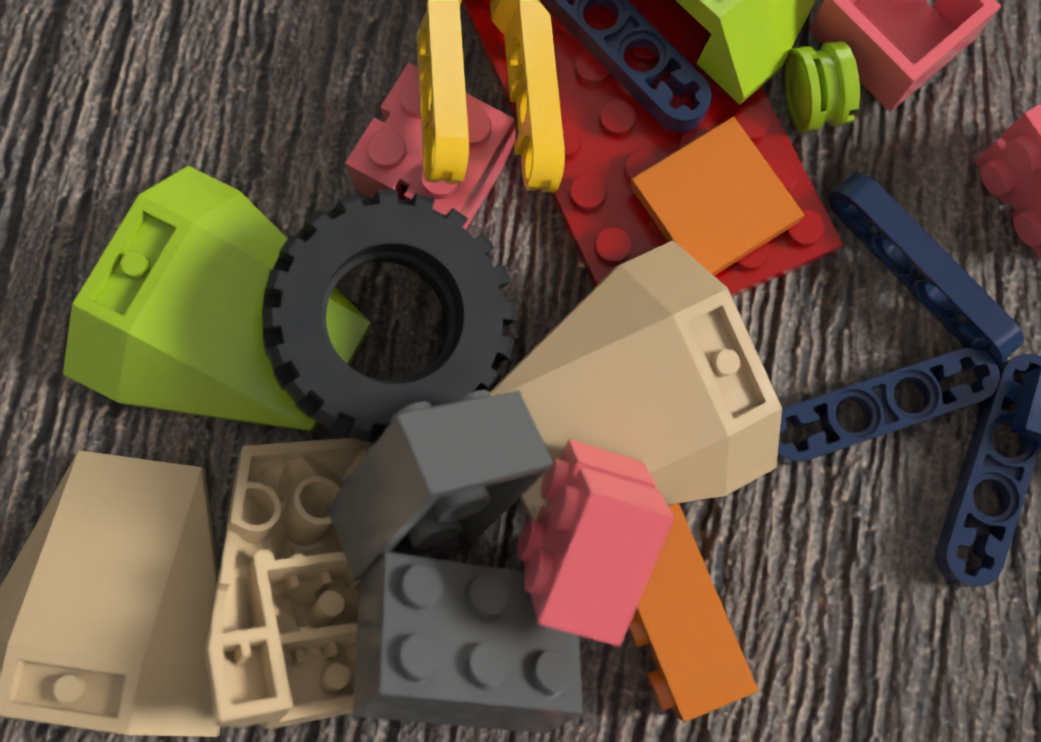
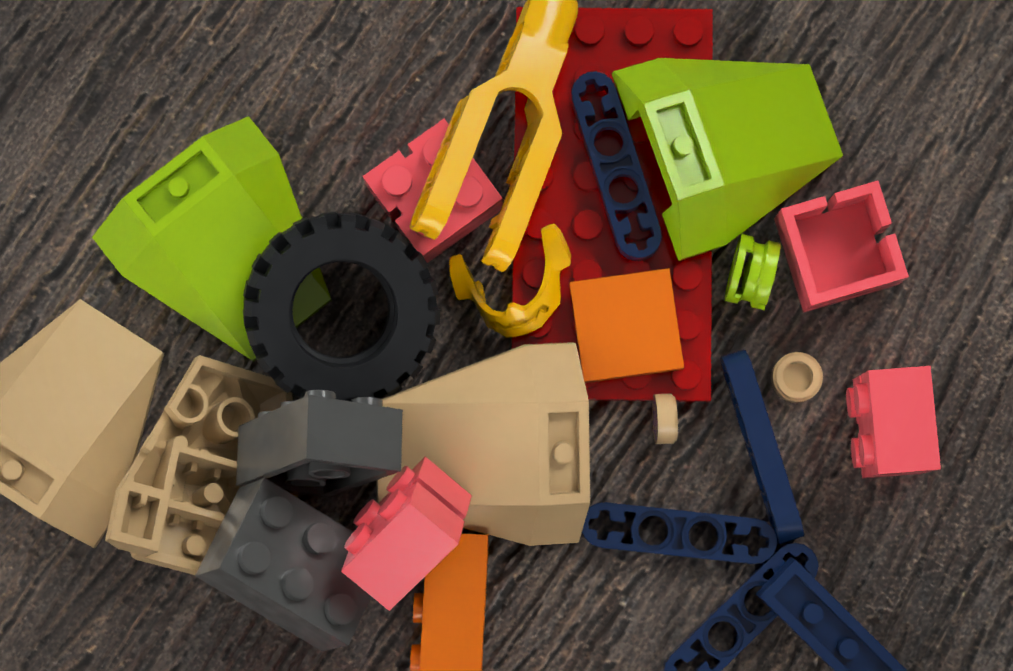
camera: 30 degrees right, 5 degrees up
none -> yellow helmet [449,224,571,338]
none -> tan tile [652,394,678,444]
none -> tan tile [771,352,823,403]

